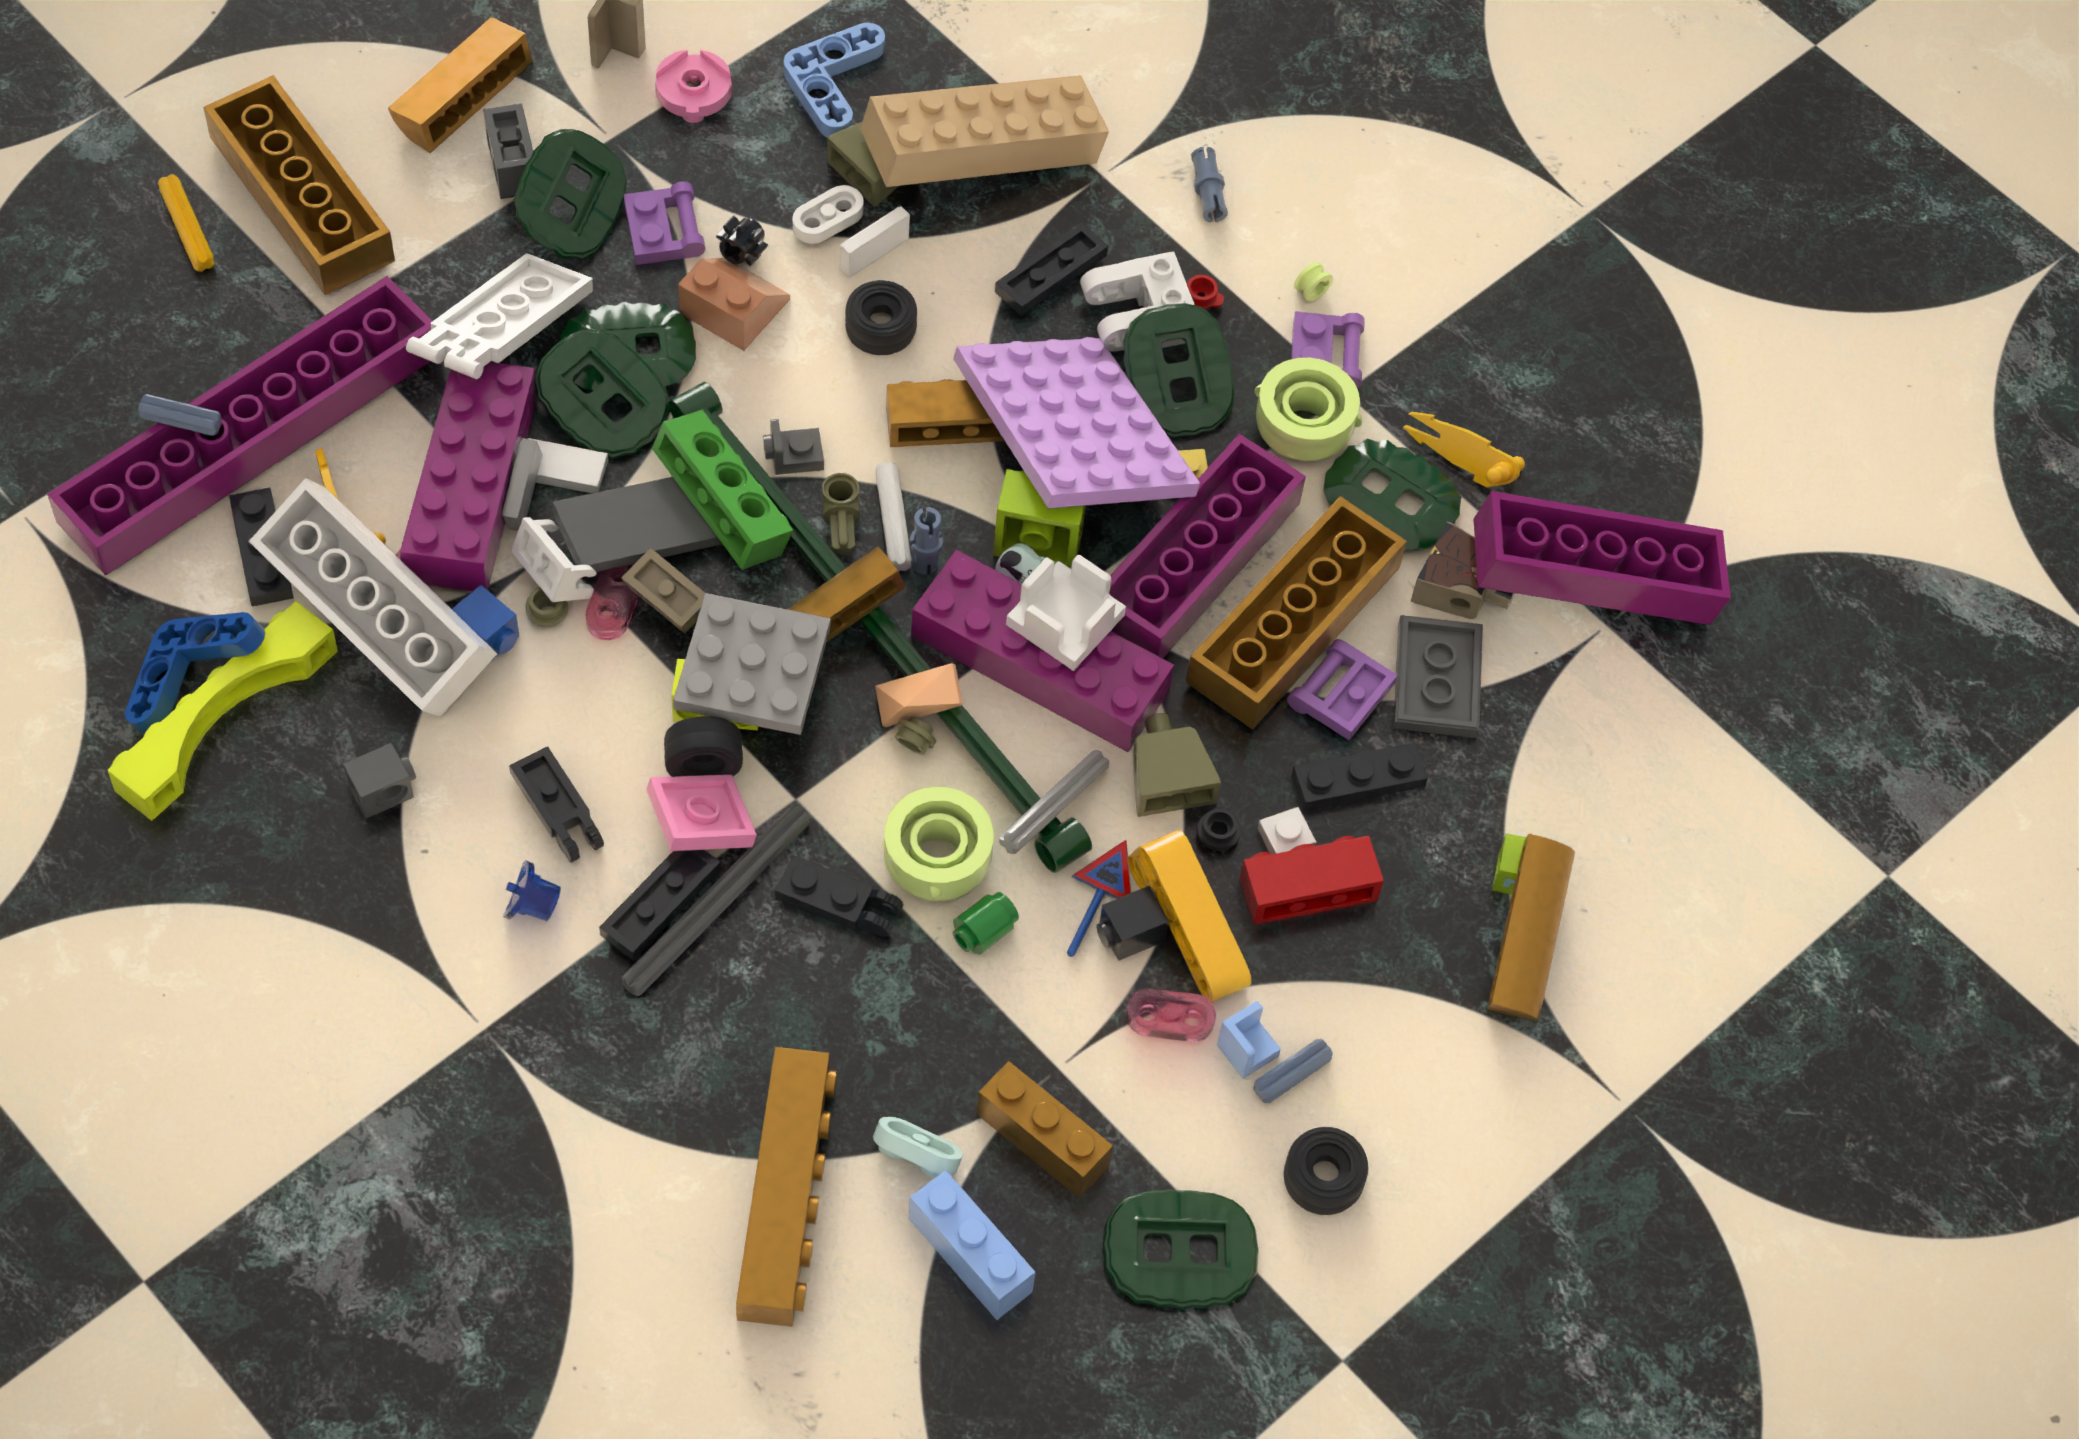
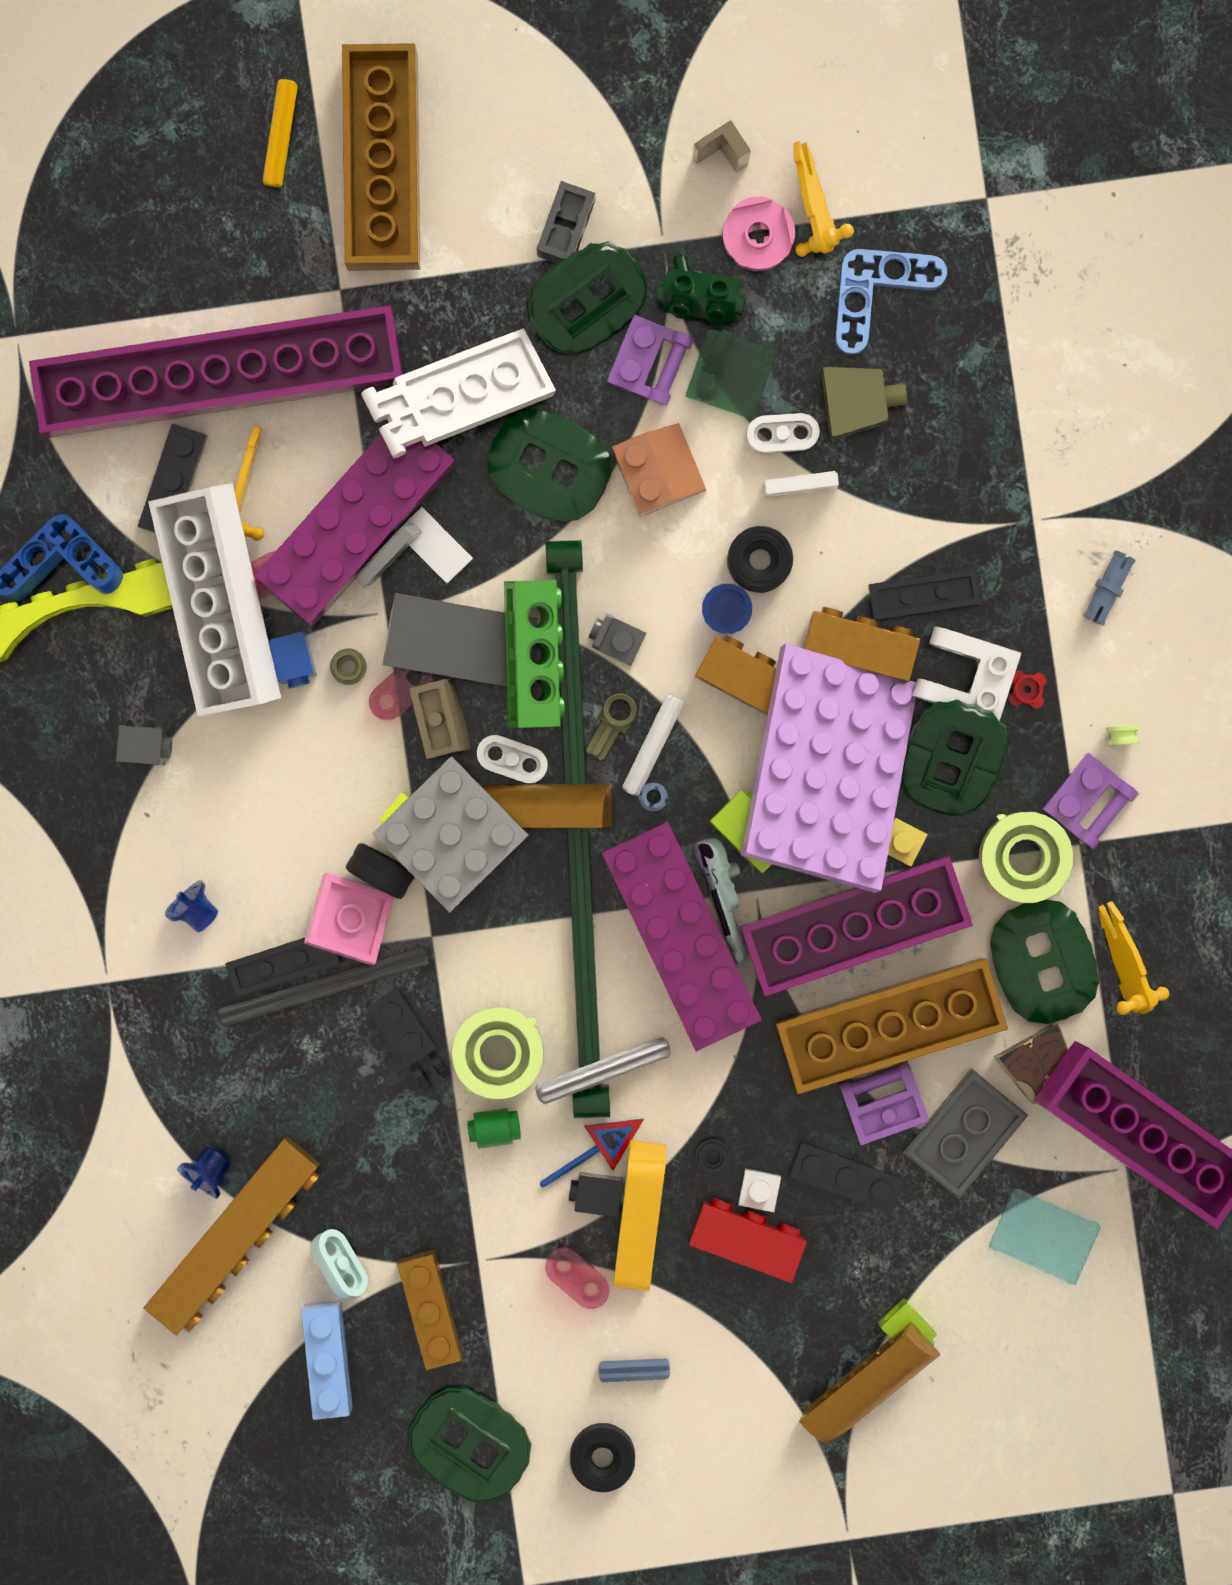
camera: 40 degrees right, 30 degrees up
sand blue axle [138,394,222,436] -> none
brick [388,17,533,153] -> none
black hinge [509,746,604,863] -> none
white hinge [511,517,597,602] -> none
dark green piece [535,329,670,460] -> none
black gear [716,216,768,266] -> none
tan brick [860,75,1109,187] -> none
light nougat slope [875,663,963,727] -> none
olive plate [895,717,937,755] -> none
white panel [1006,555,1126,671] -> none
olive torso [1133,713,1221,817] -> none
light blue panel [1217,1001,1281,1079] -> none
none -> clear blue piece [177,1147,230,1199]
none -> white plate [477,735,548,784]
none -> dark green brick [656,254,746,325]
none -> clear green hinge [685,328,777,420]
none -> clear blue piece [702,584,752,634]
none -> yellow piece [793,141,854,257]
none -> pearl gold brick [803,607,920,682]
none -> clear light blue piece [989,1187,1101,1285]

